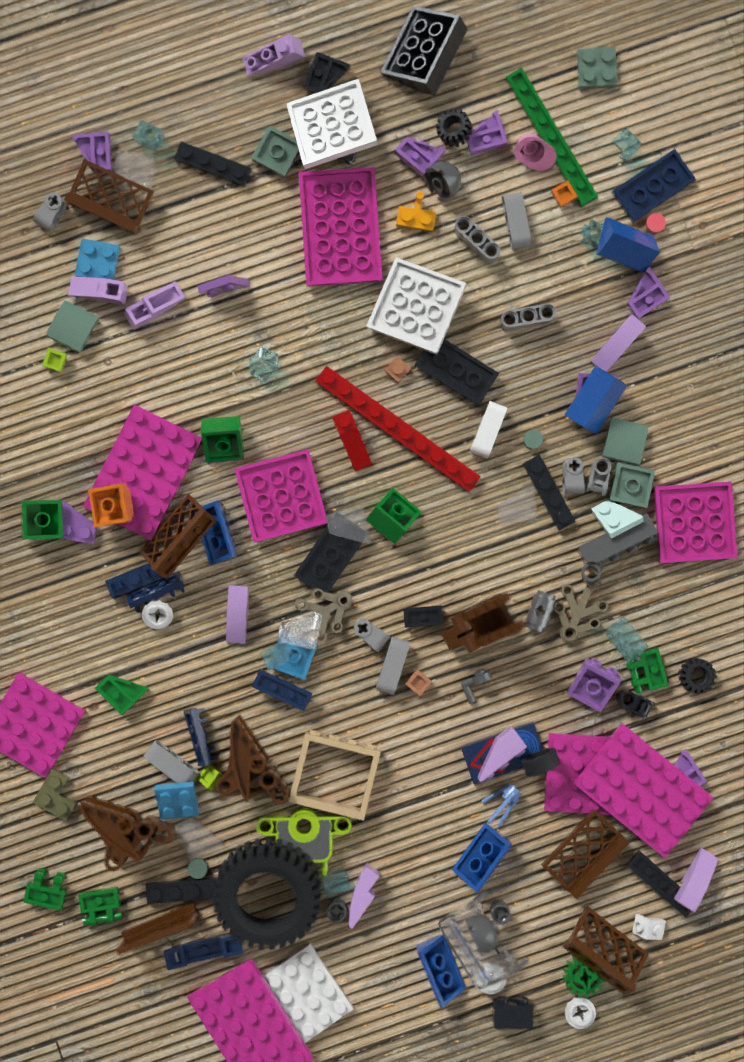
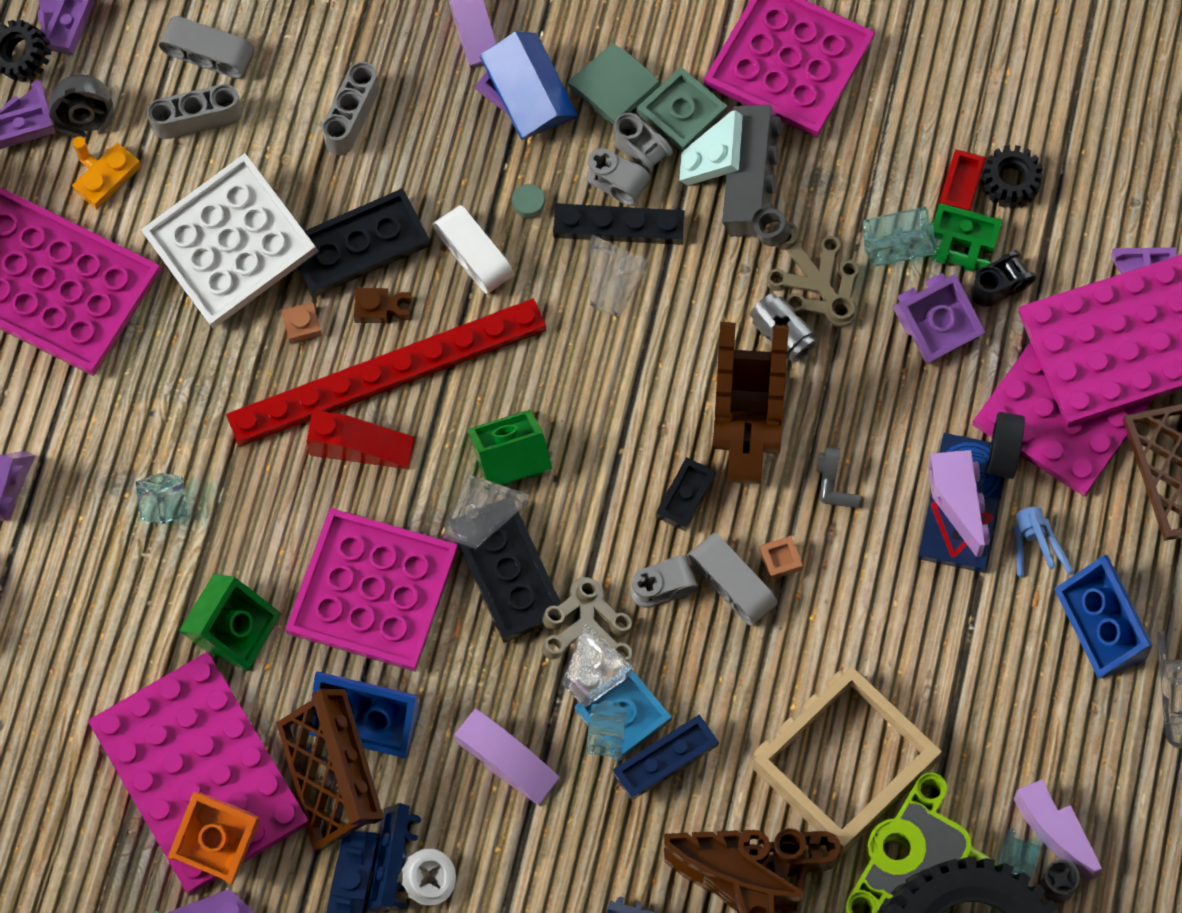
camera: 55 degrees left, 20 degrees down
none -> reddish brown plate [354,288,412,324]
none -> red tile [938,149,986,211]

